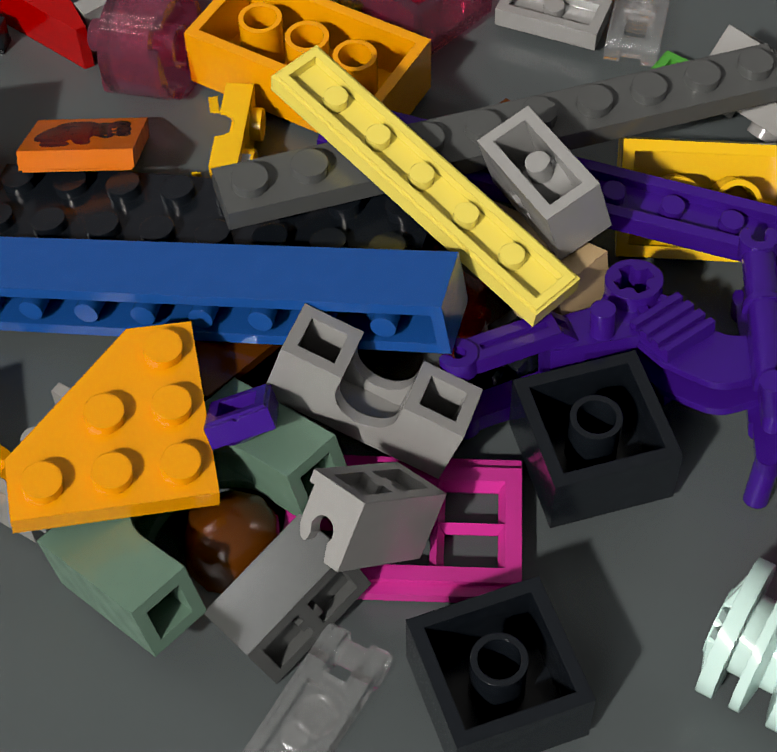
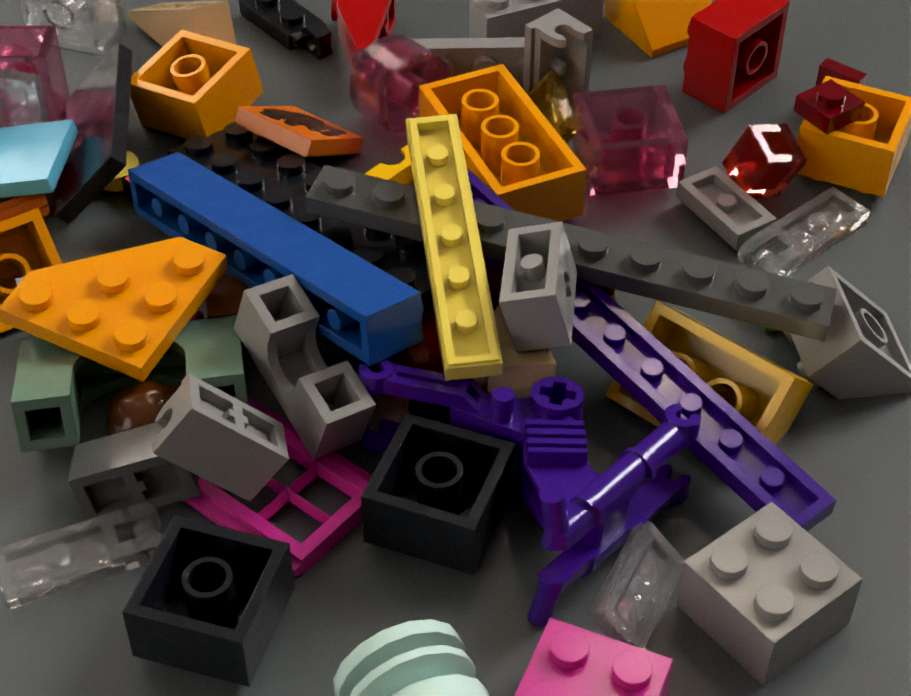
camera: 35 degrees right, 10 degrees down
dark purple tile [204,384,279,450] -> none

